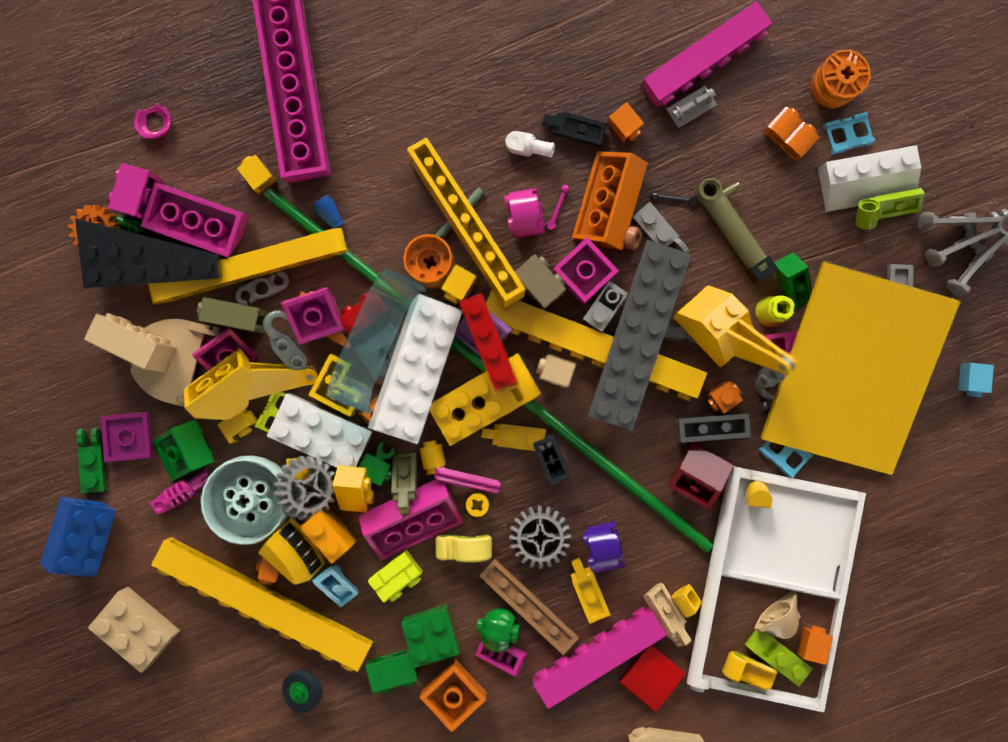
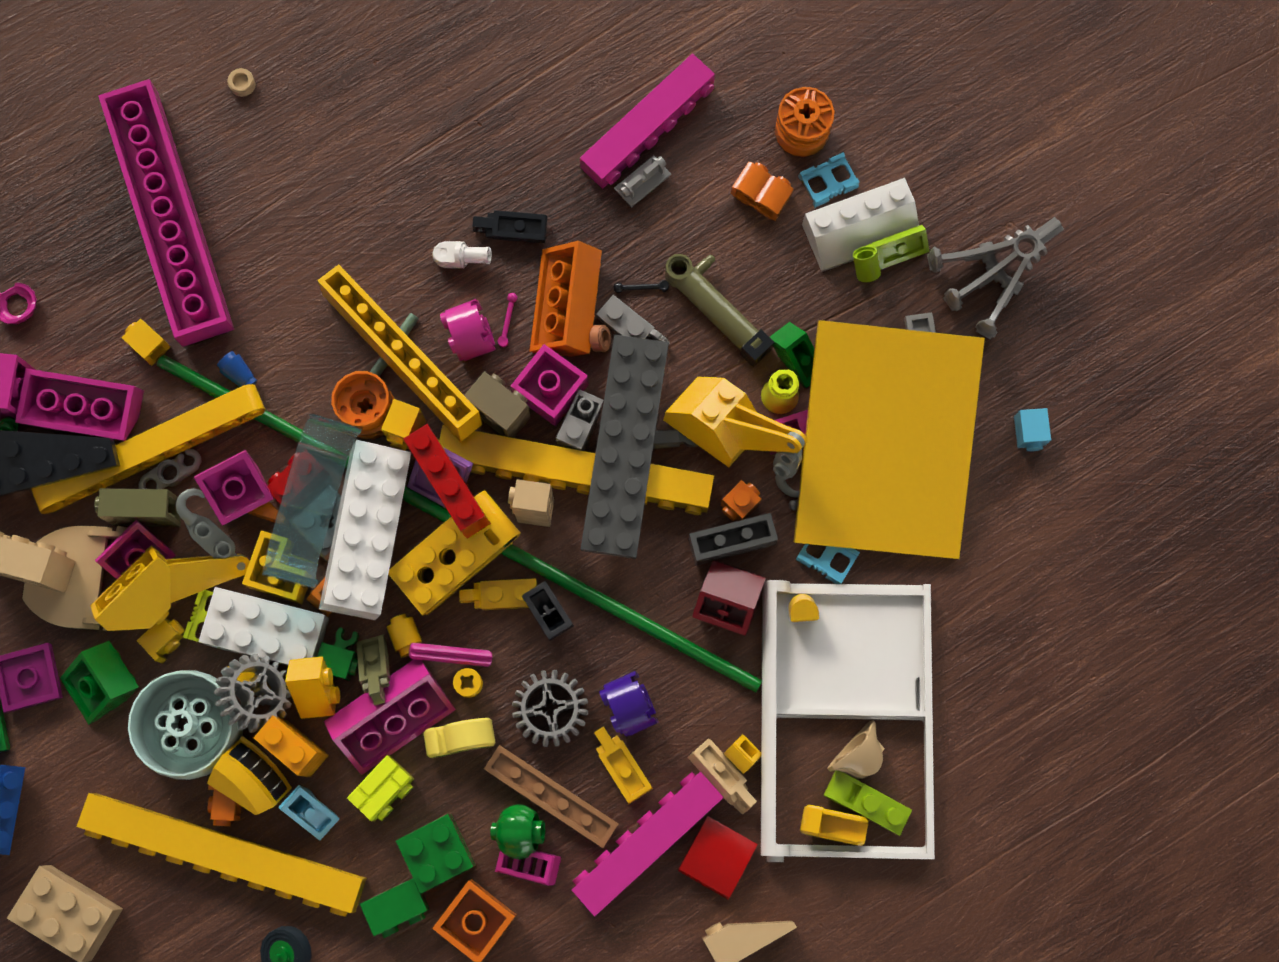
camera: 10 degrees left, 10 degrees down
dark pink hinge [150,469,209,515] -> none
orange brick [607,102,644,143] -> none
orange brick [797,625,833,665] -> none

